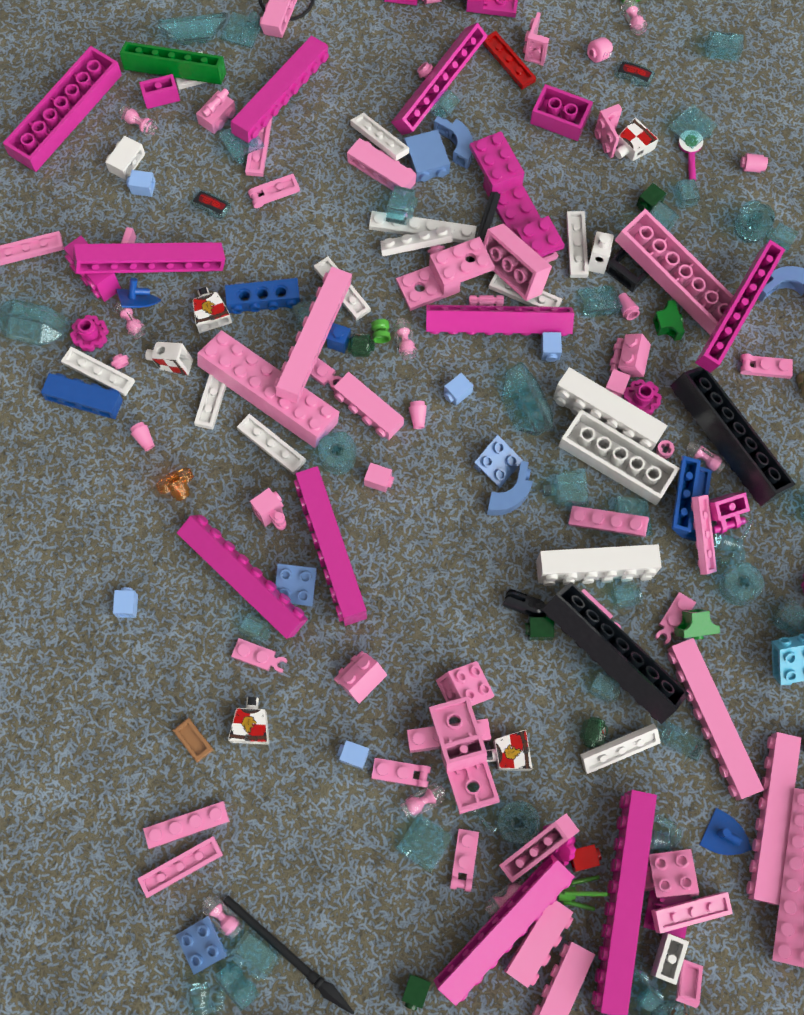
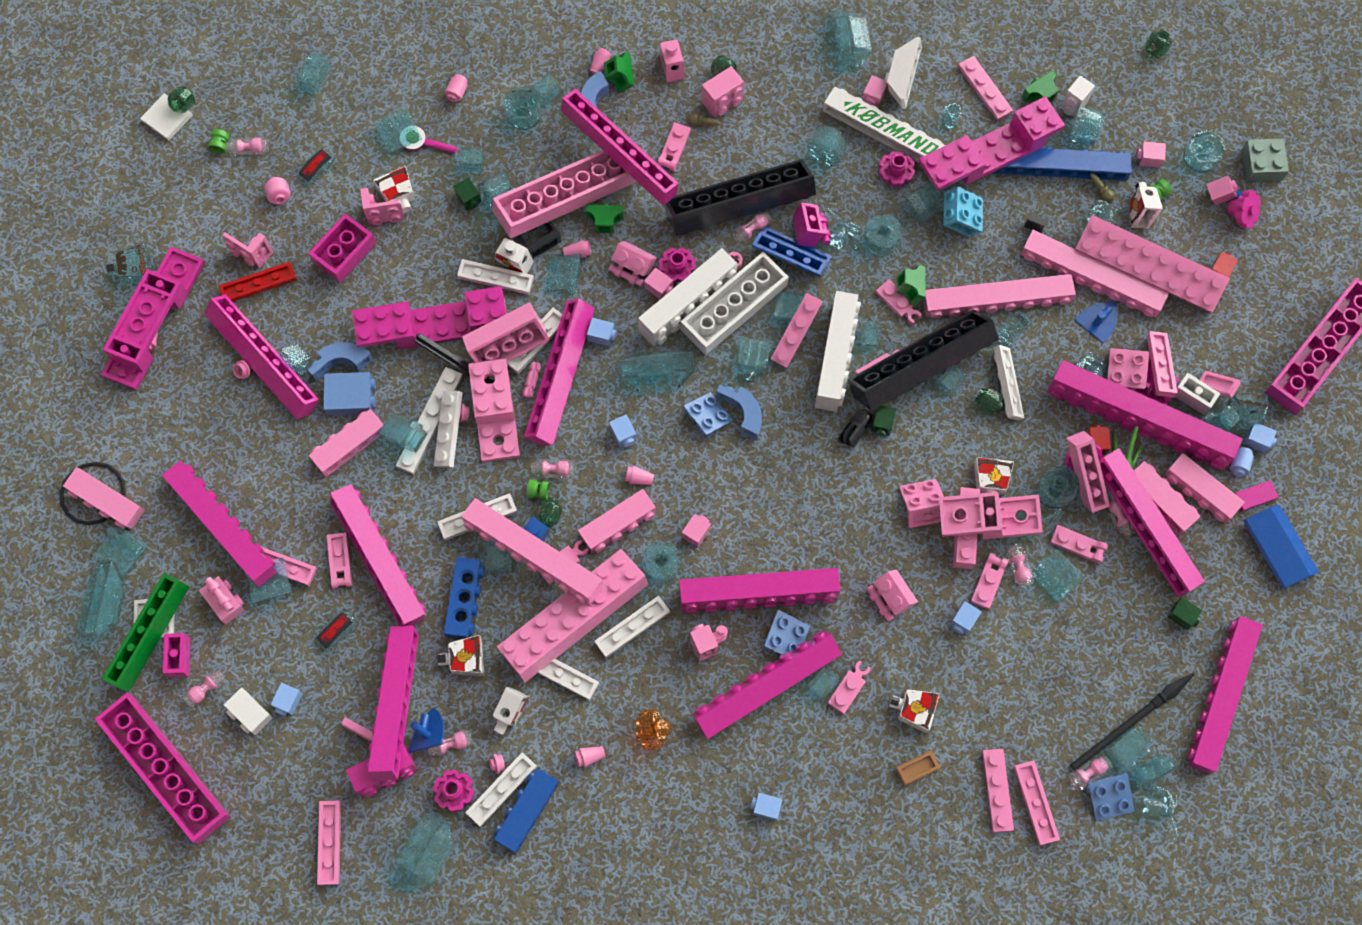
camera: 75 degrees left, 0 degrees up
white plate [350,113,409,161] -> none
bright pink plate [691,495,717,575] -> none
none -> brick [329,484,426,626]

